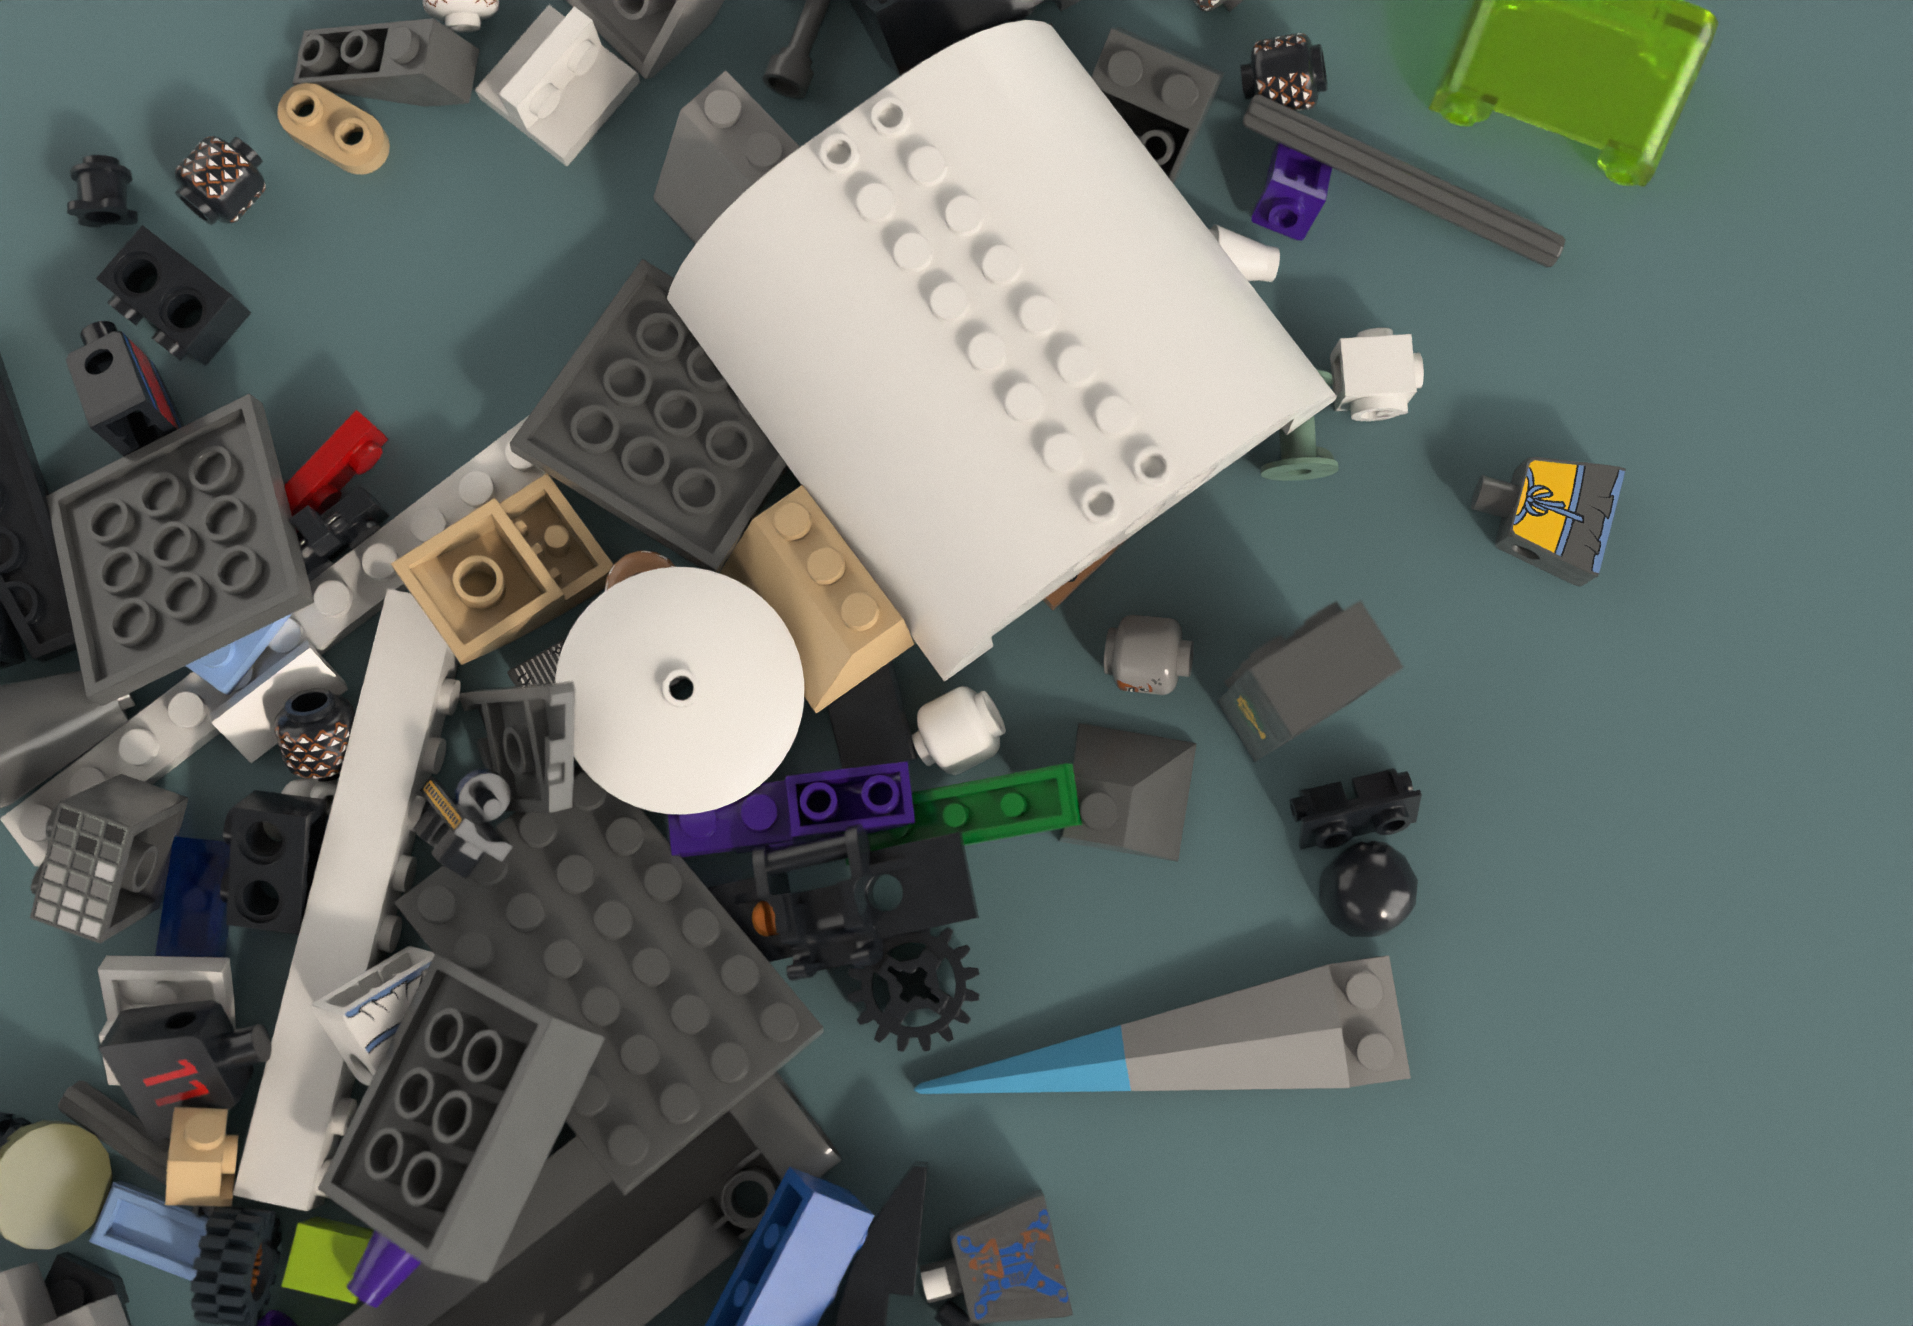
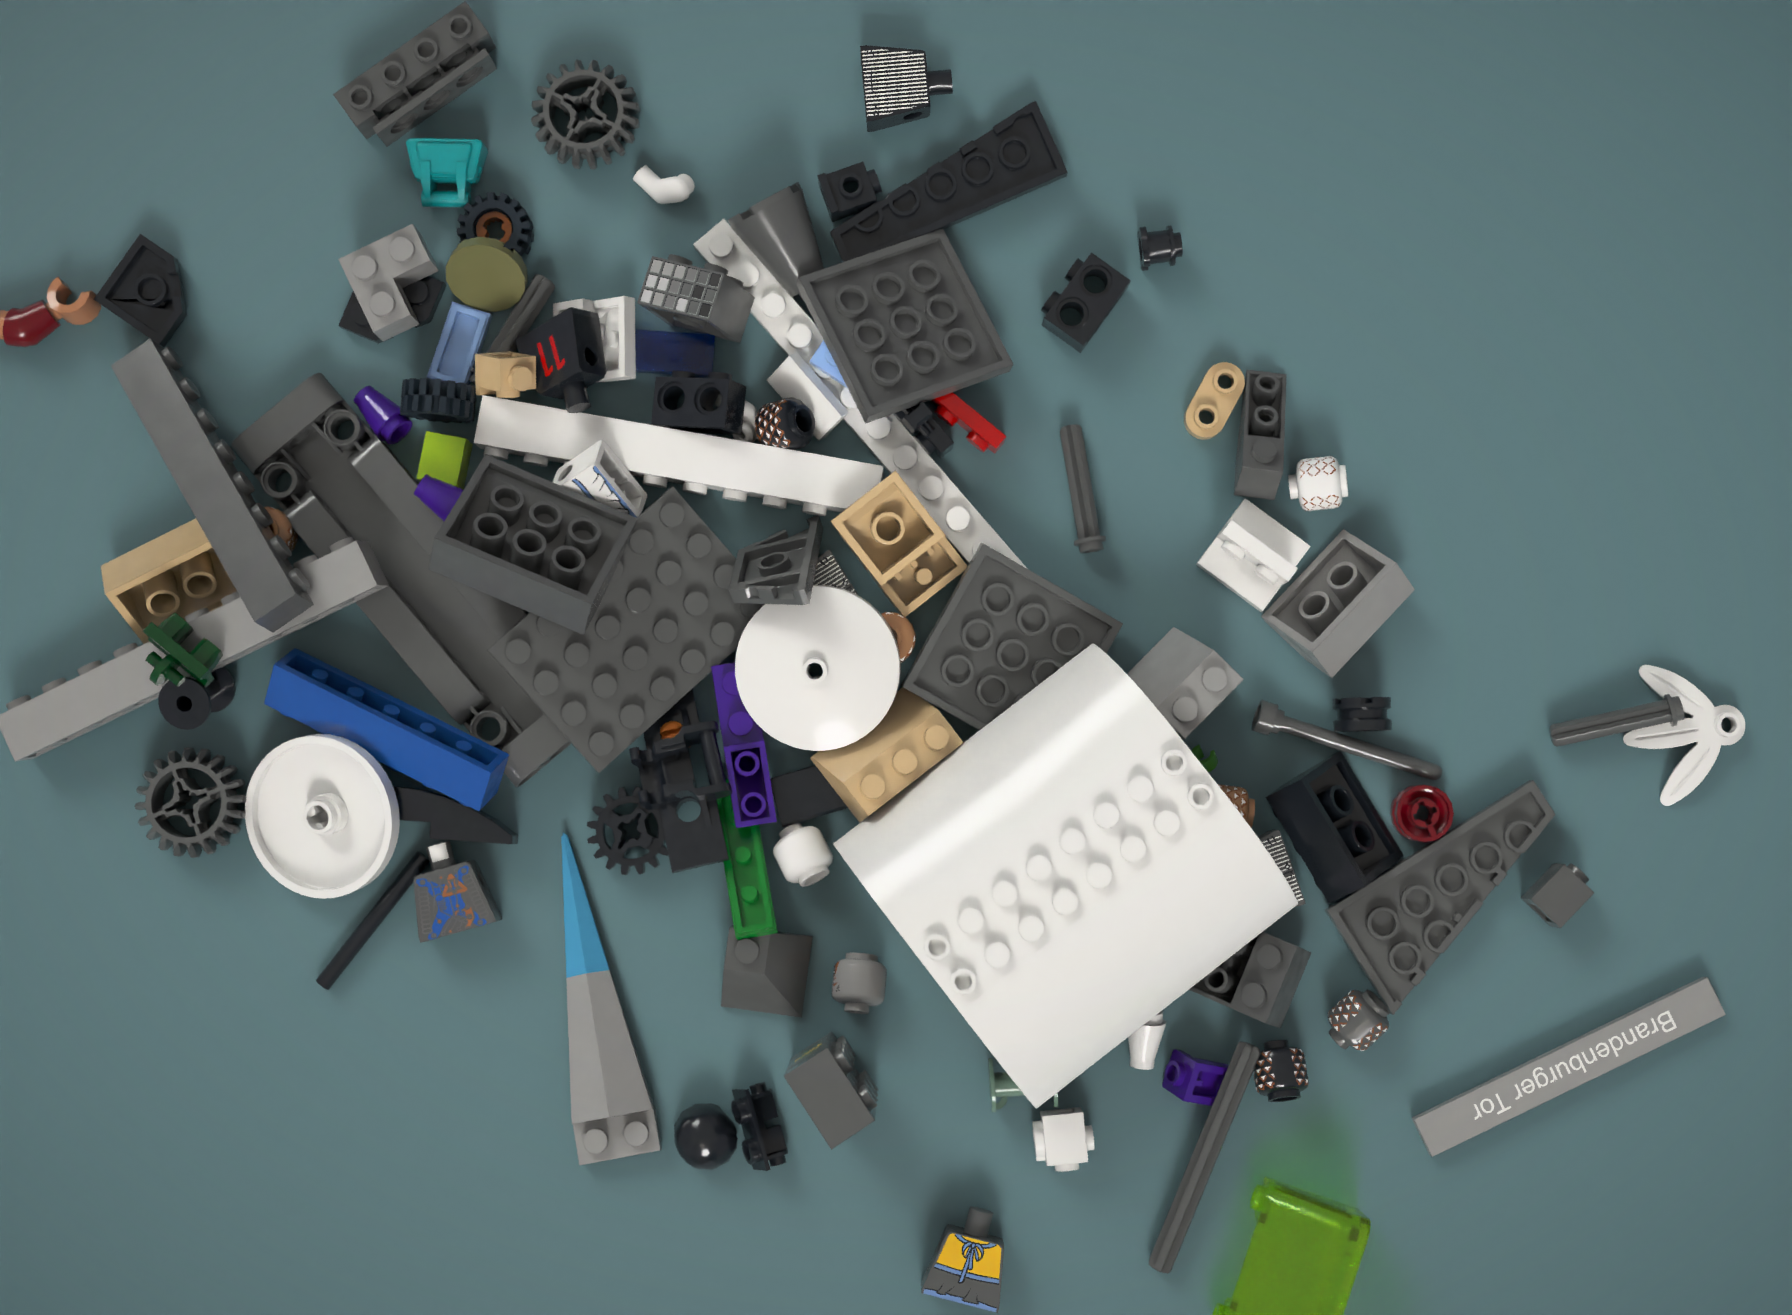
camera: 90 degrees right, 5 degrees up
black torso [66,321,185,456] -> none
black head [174,136,266,225] -> none
black hips [413,769,513,878] -> none
none -> dark grey axle [1060,424,1106,554]

